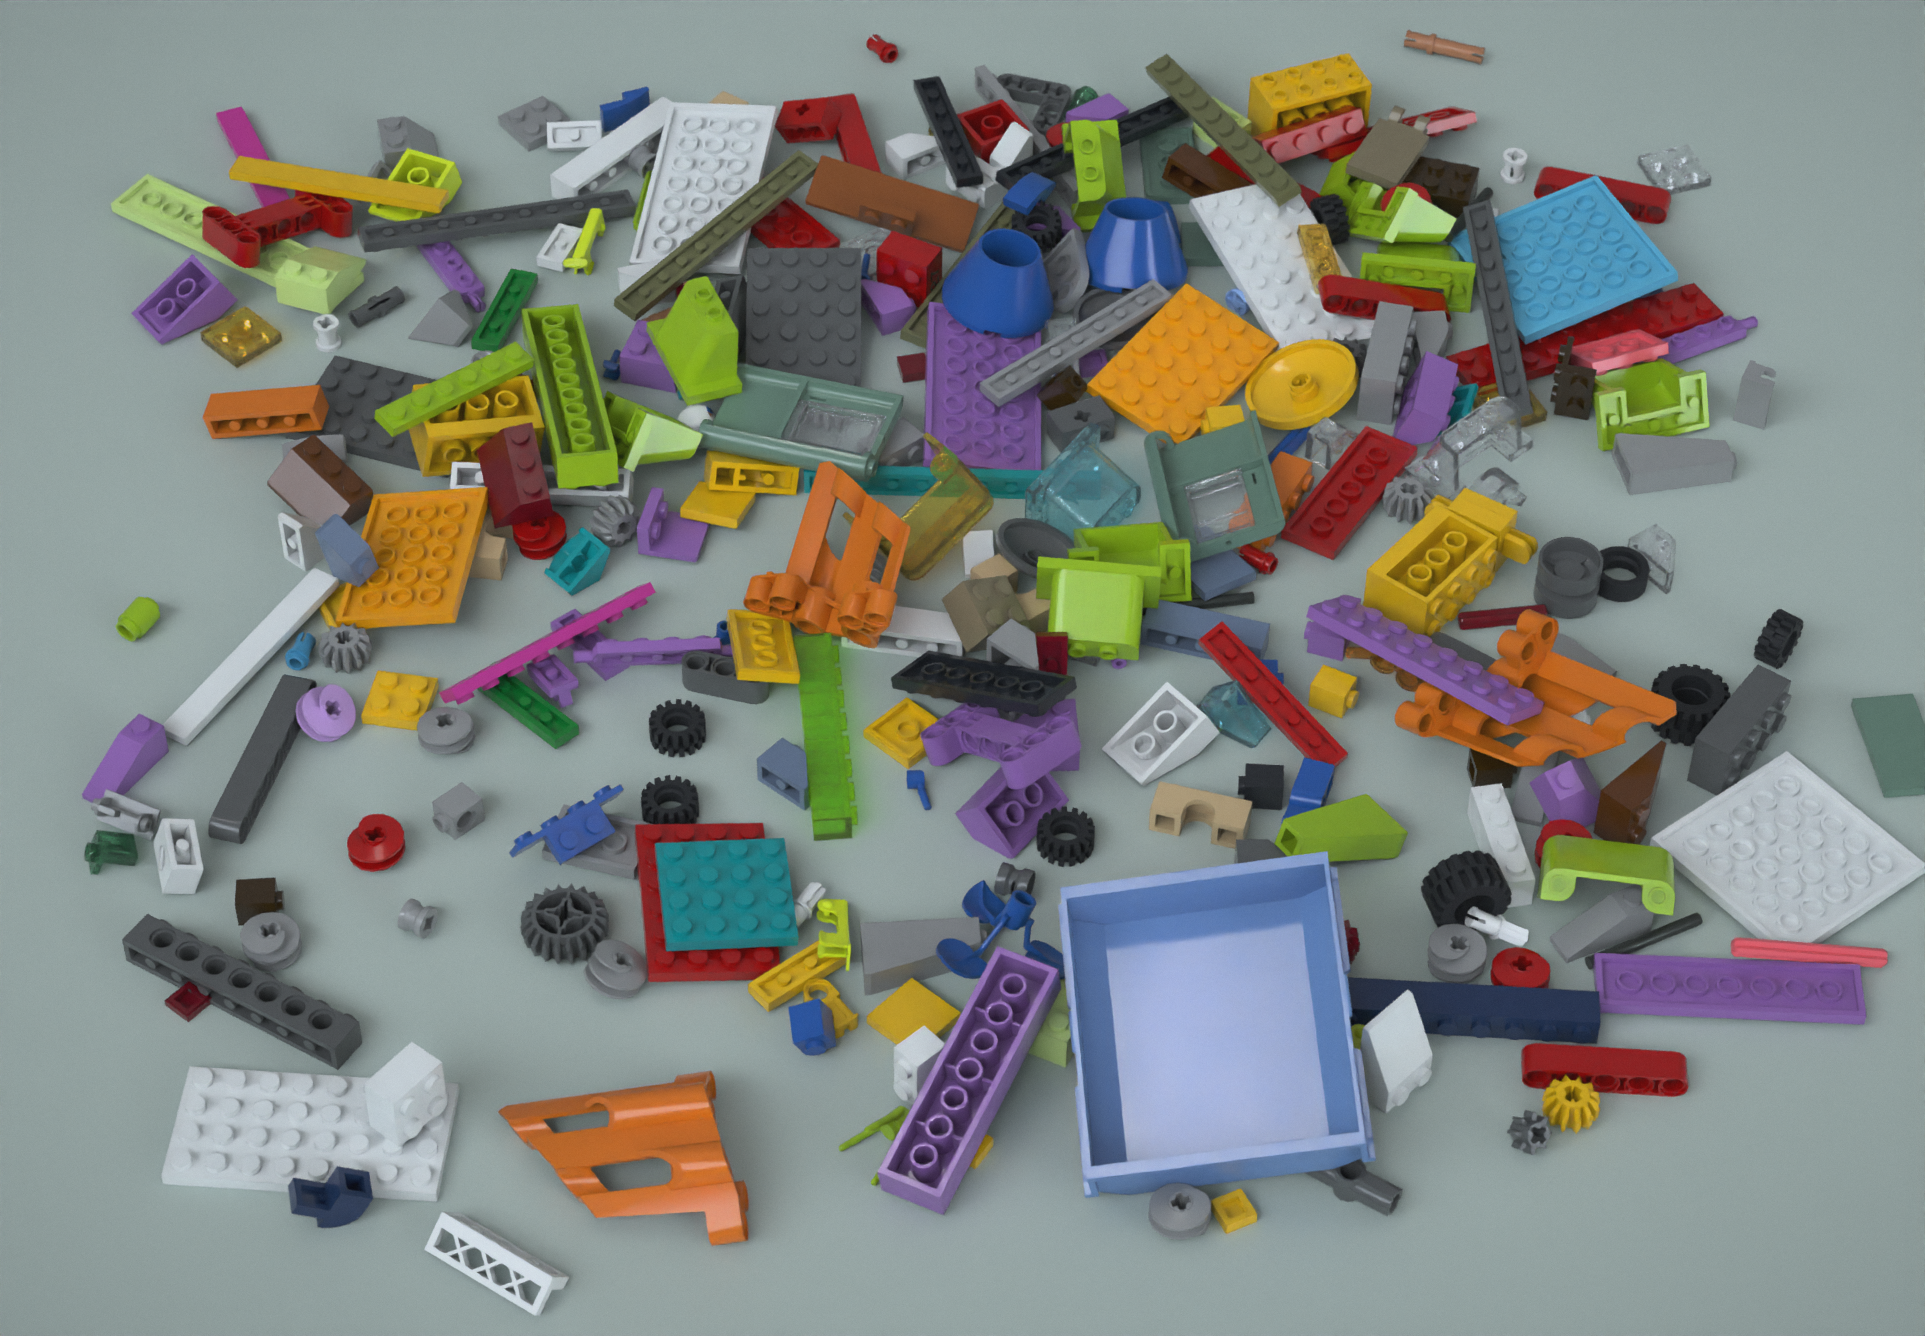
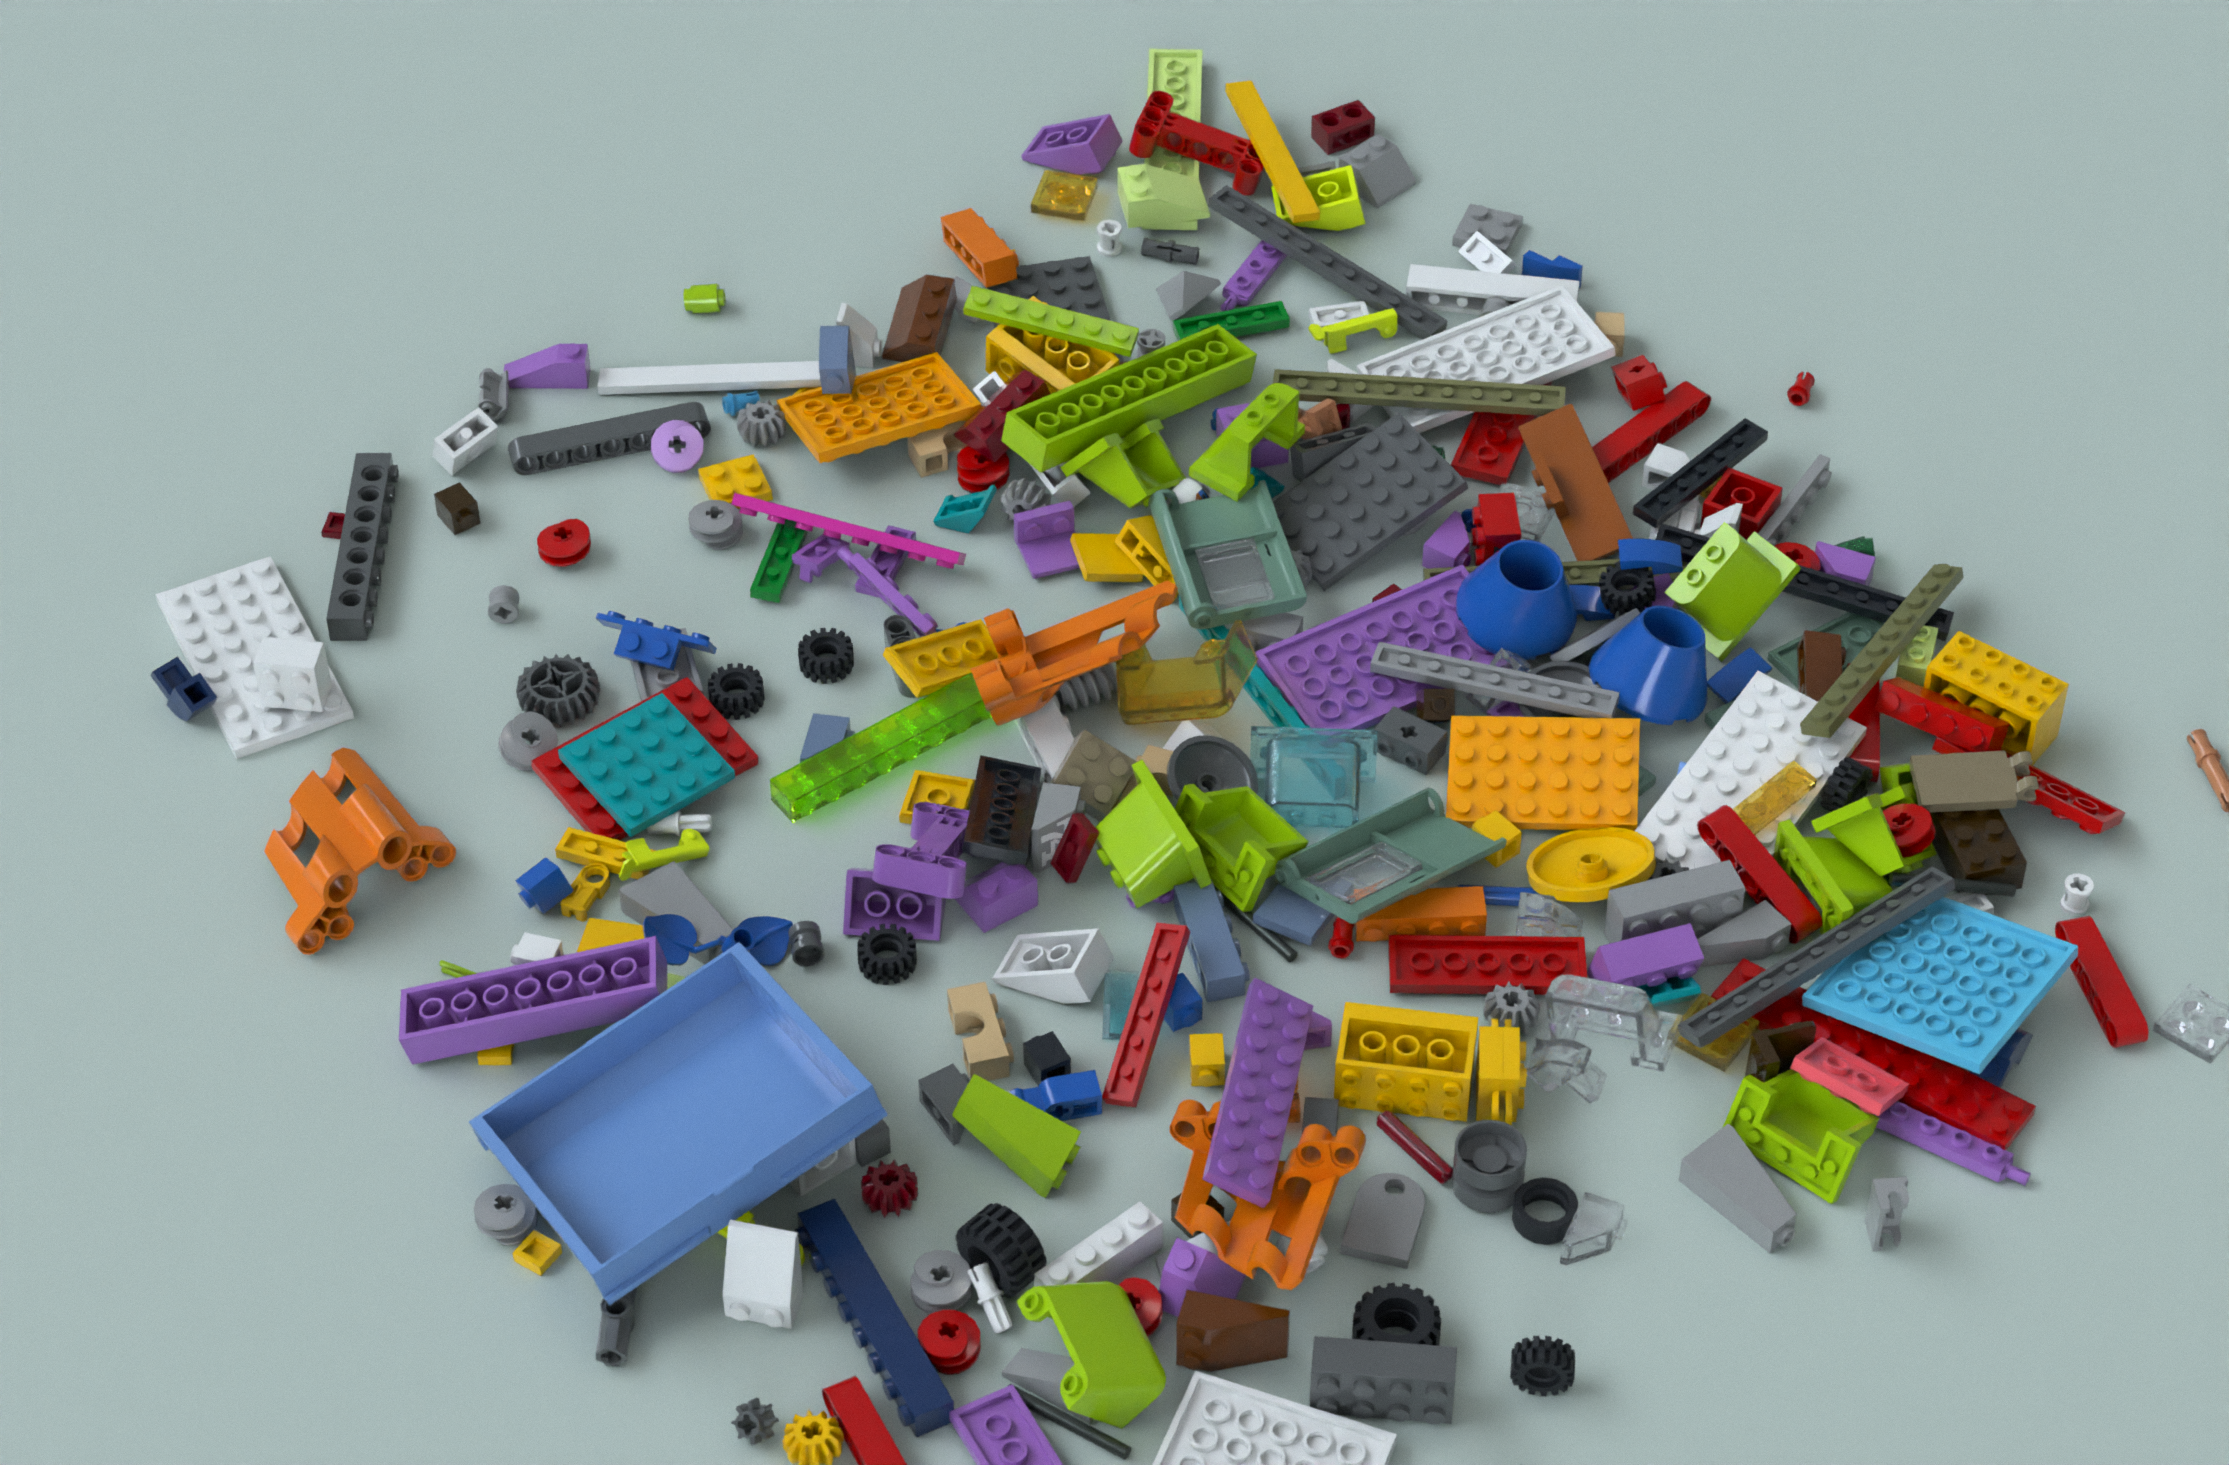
camera: 60 degrees right, 0 degrees up
clear green bracket [84,830,138,875] -> none
dark pink tile [216,106,290,207] -> none
light grey piece [240,912,302,972] -> none
white fence [424,1212,569,1316] -> none
light grey brick [432,782,485,840] -> none
blue hand [906,770,932,811] -> none
dark grey beam [997,74,1071,138] -> none
none -> dark red brick [1311,99,1375,155]

